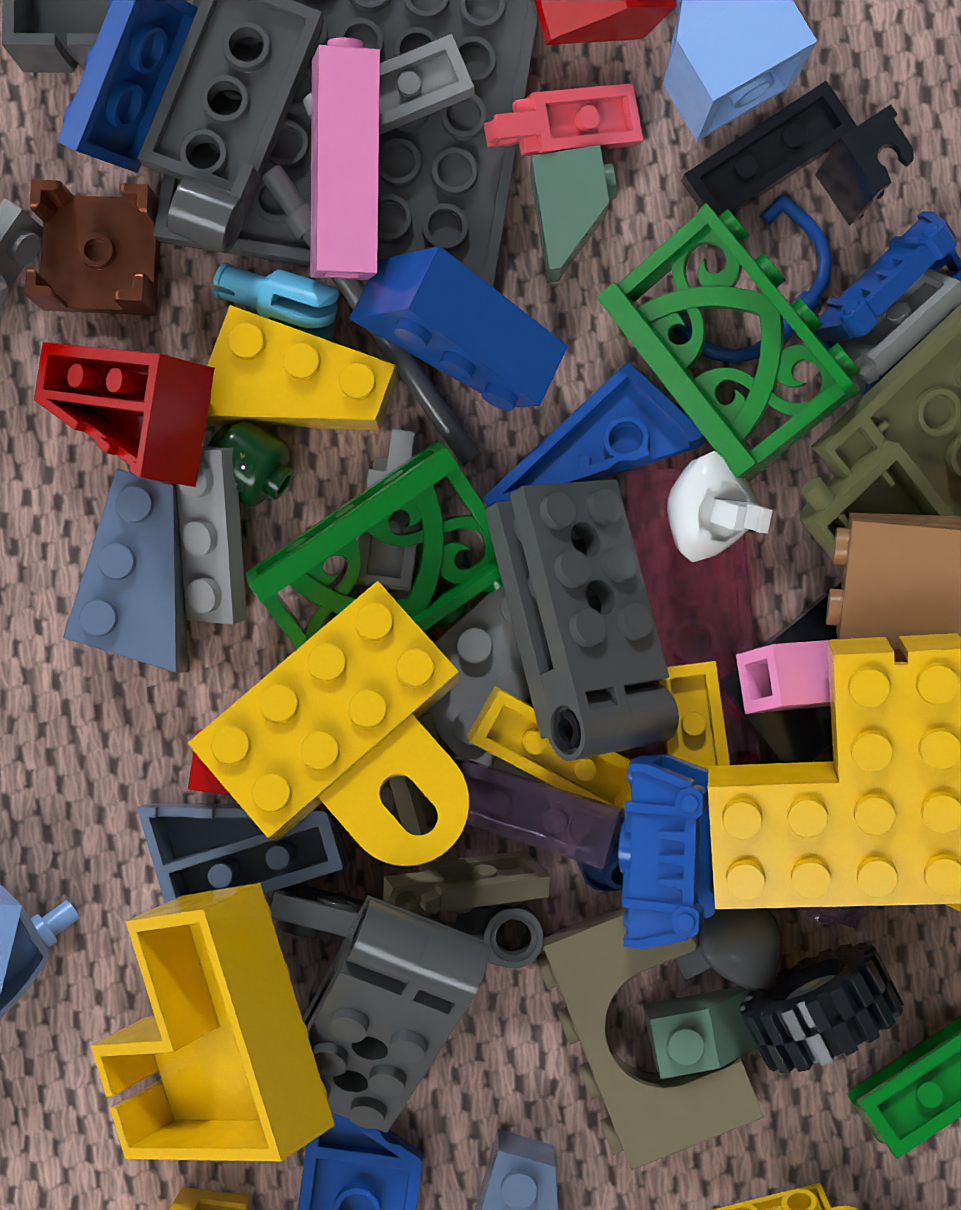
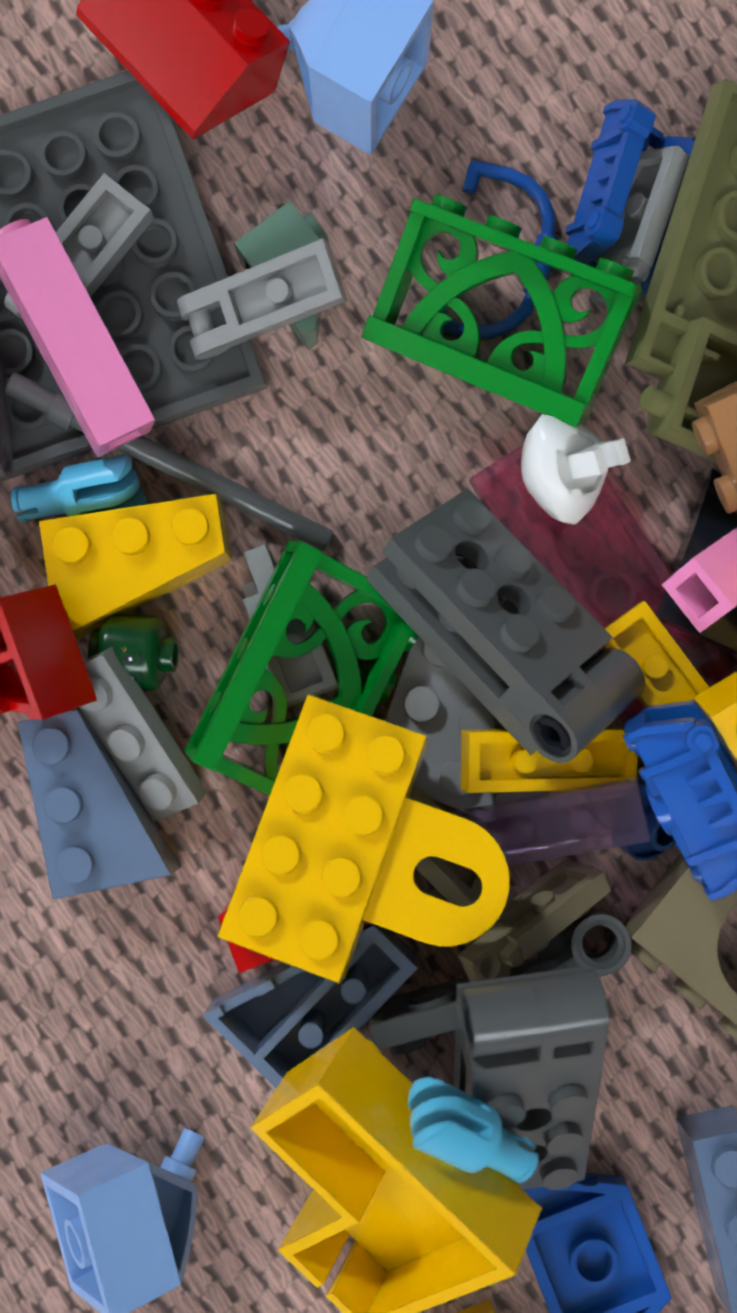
camera: 25 degrees left, 0 degrees up
blue wedge [349,246,568,411] -> none
blue wing [482,362,707,507] -> none
coral hinge [483,83,644,156] -> none
black plate [681,81,857,216] -> none
black hinge [815,104,914,226] -> none
none -> light grey plate [176,238,348,360]
none -> medium azure arm [408,1077,538,1183]

